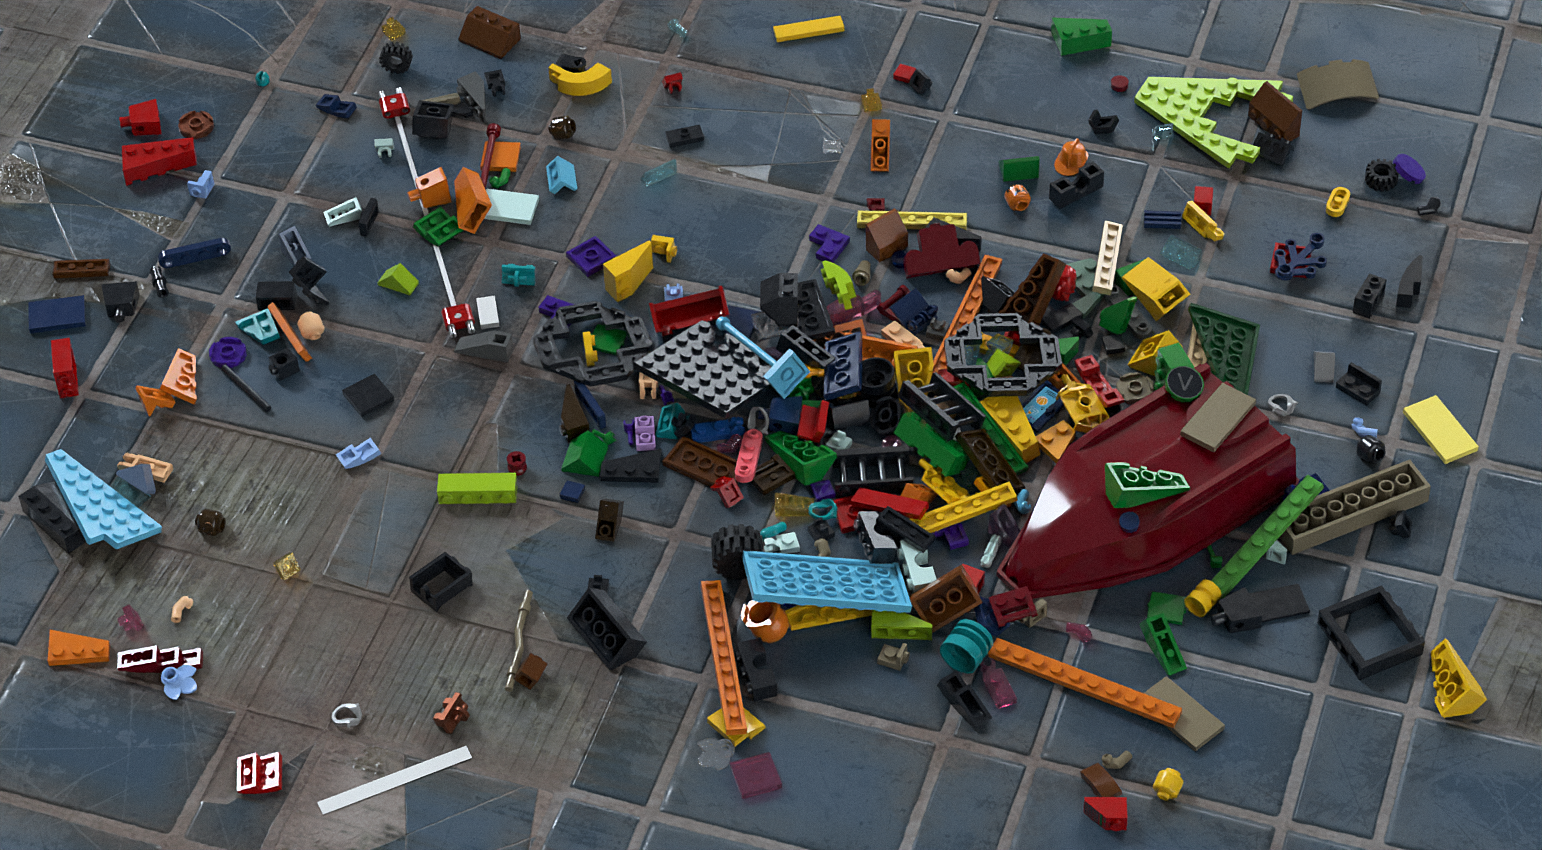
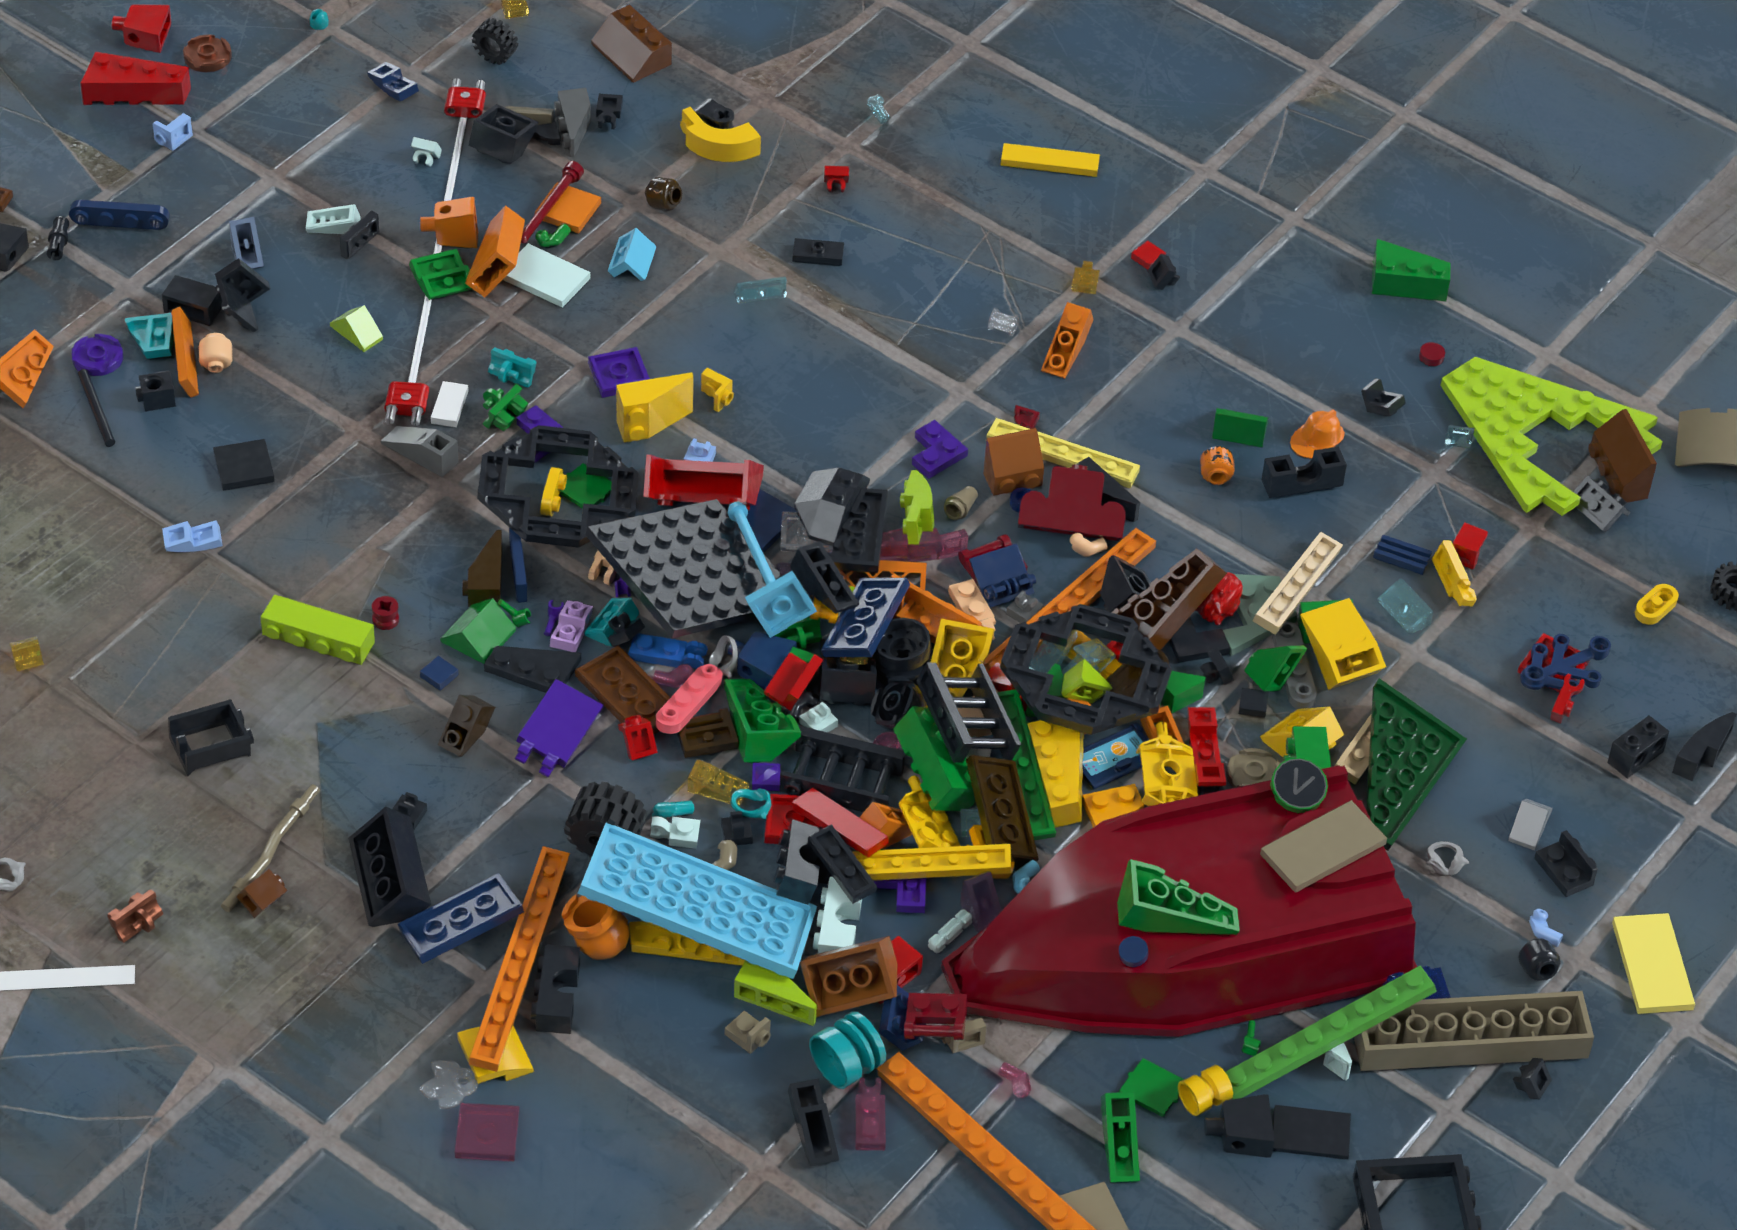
camera: 15 degrees right, 0 degrees up
none -> dark blue tile [397,873,524,964]
none -> green hips [483,384,529,432]
none -> dark purple tile [515,679,603,777]
none -> red plate [1550,673,1585,724]

